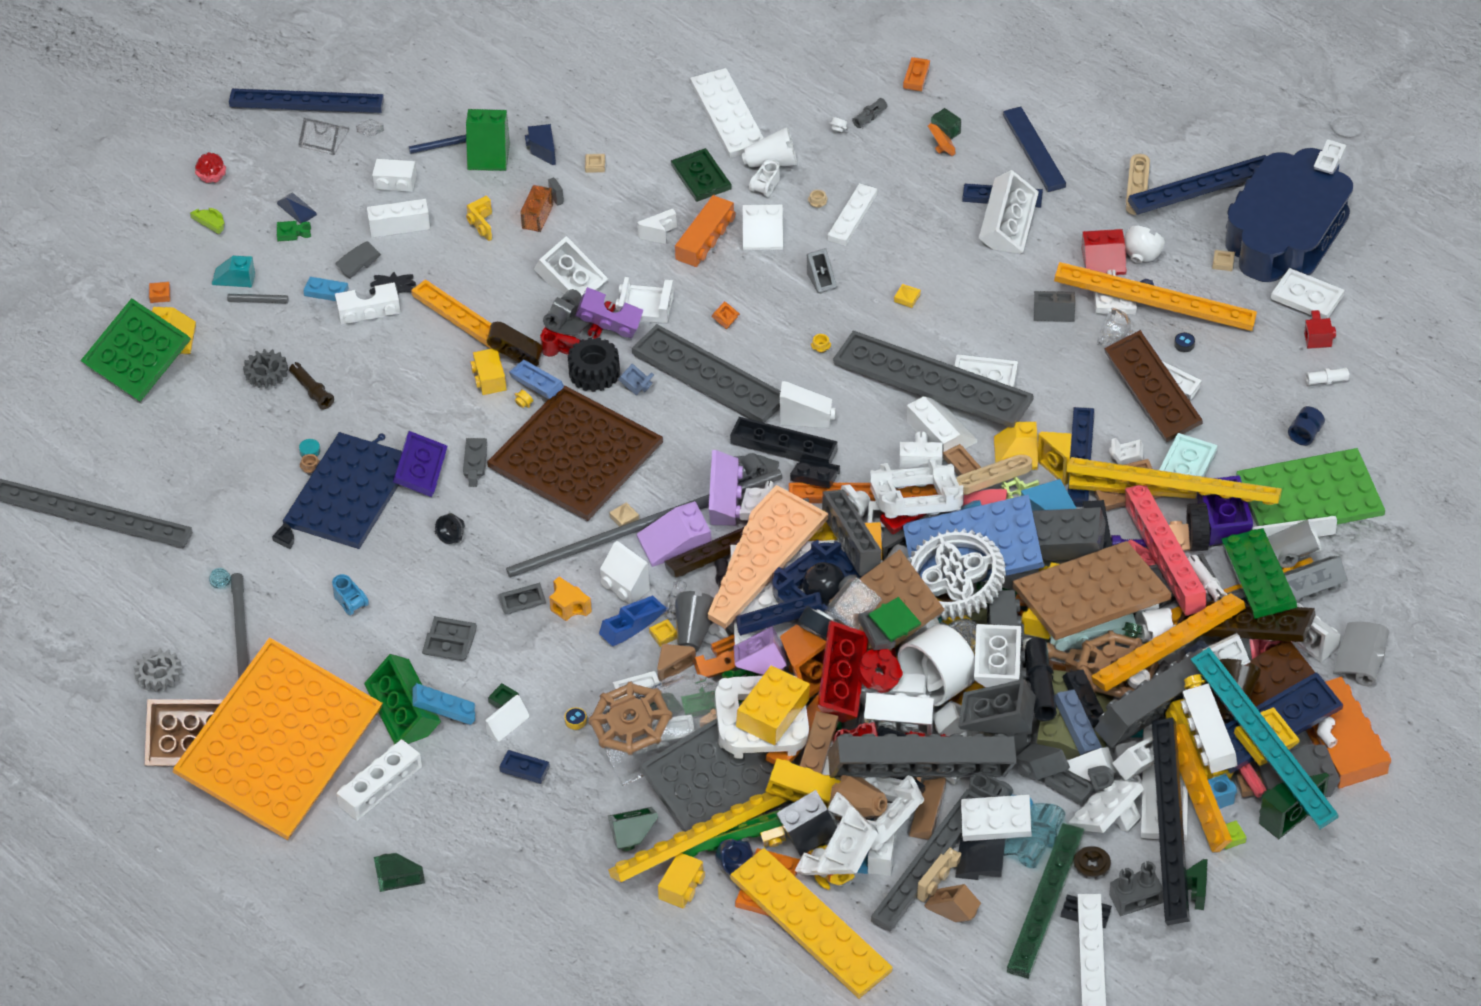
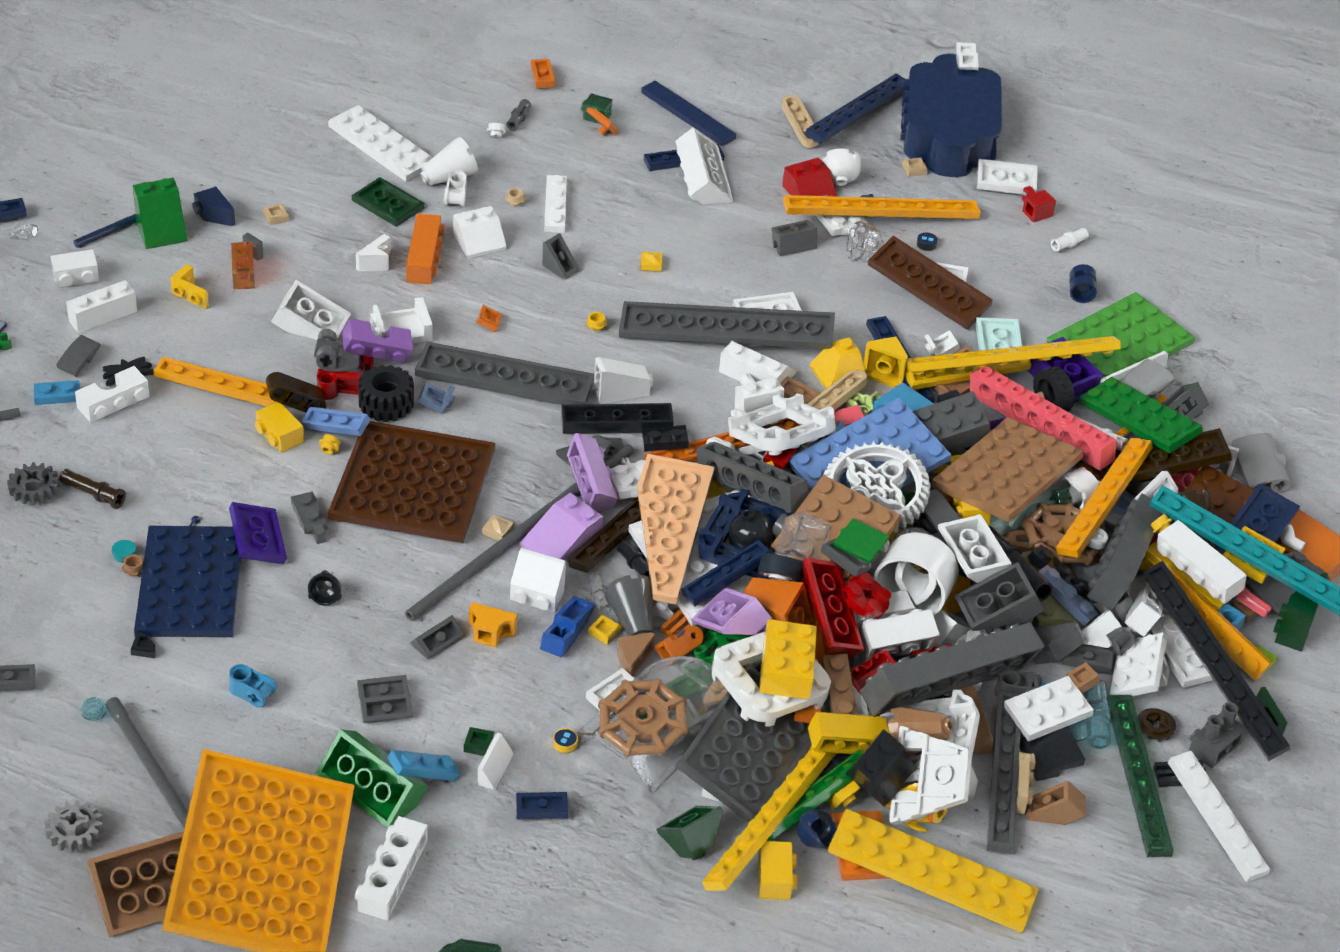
camera: 30 degrees left, 5 degrees down
none -> medium nougat plate [1066,662,1101,693]

